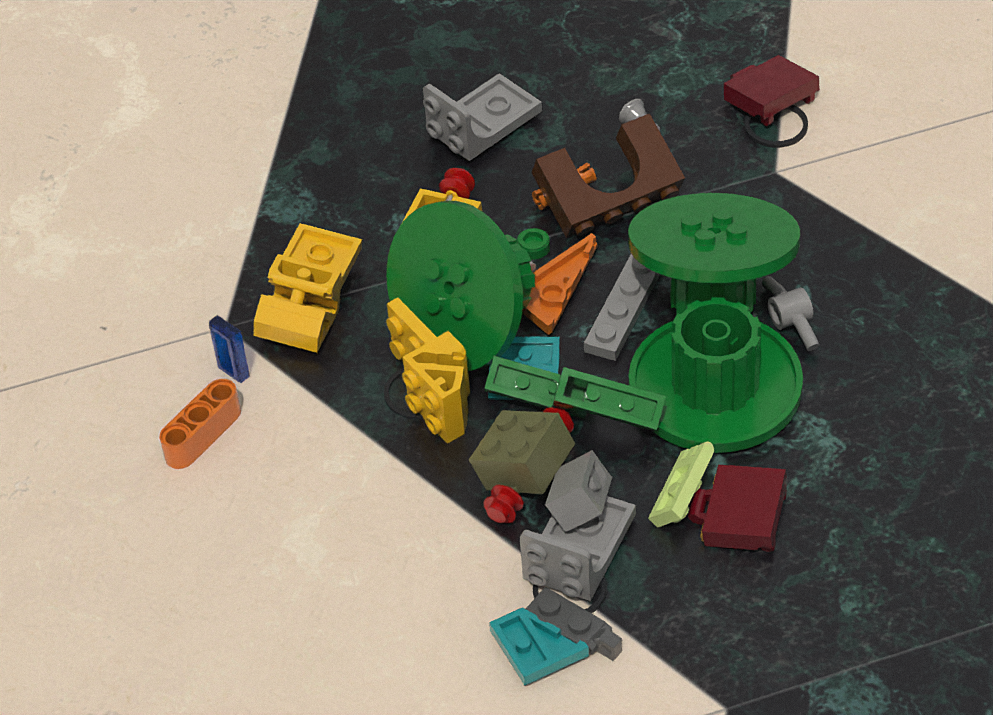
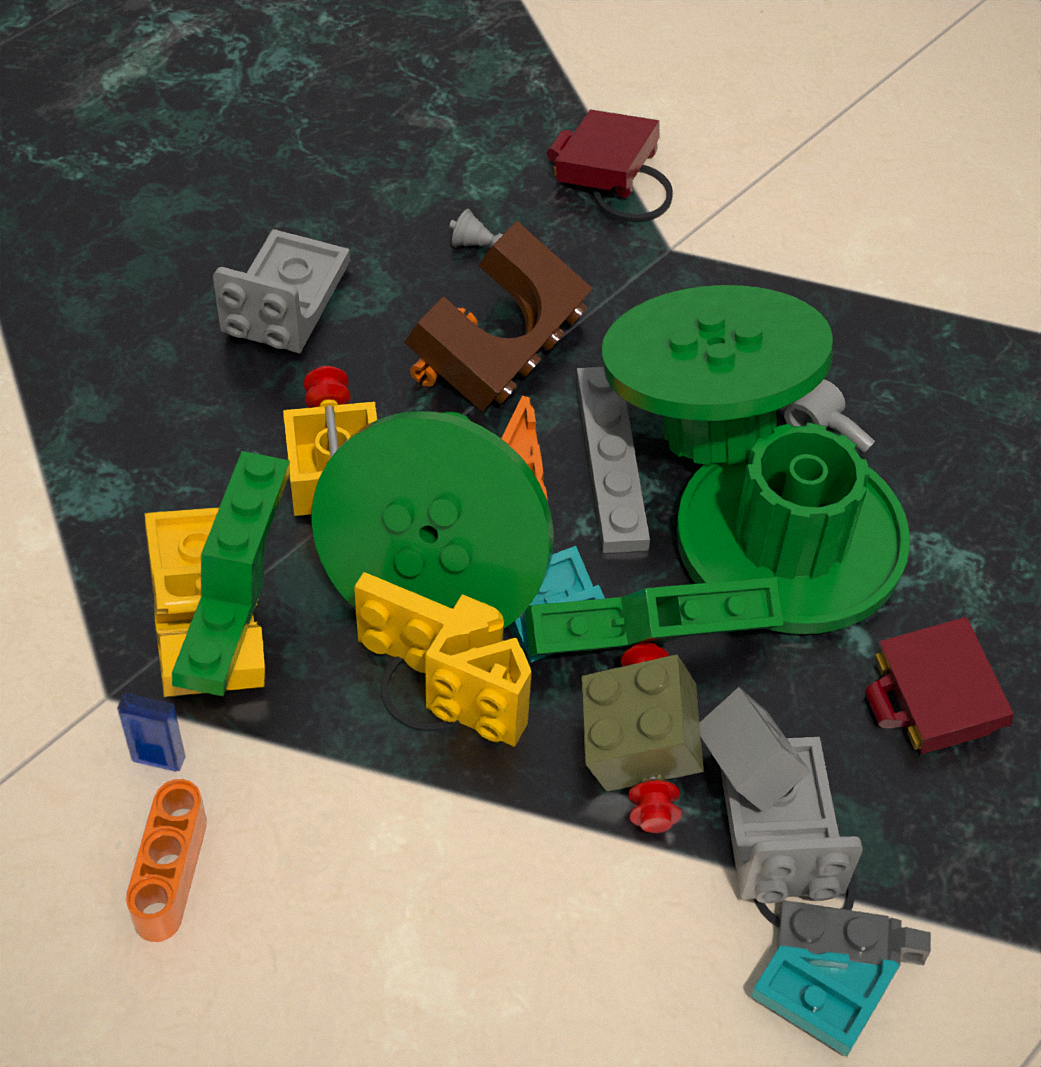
camera: 35 degrees left, 5 degrees up
yellowish green hinge [648,442,714,527] -> none
none -> green bracket [172,451,290,696]

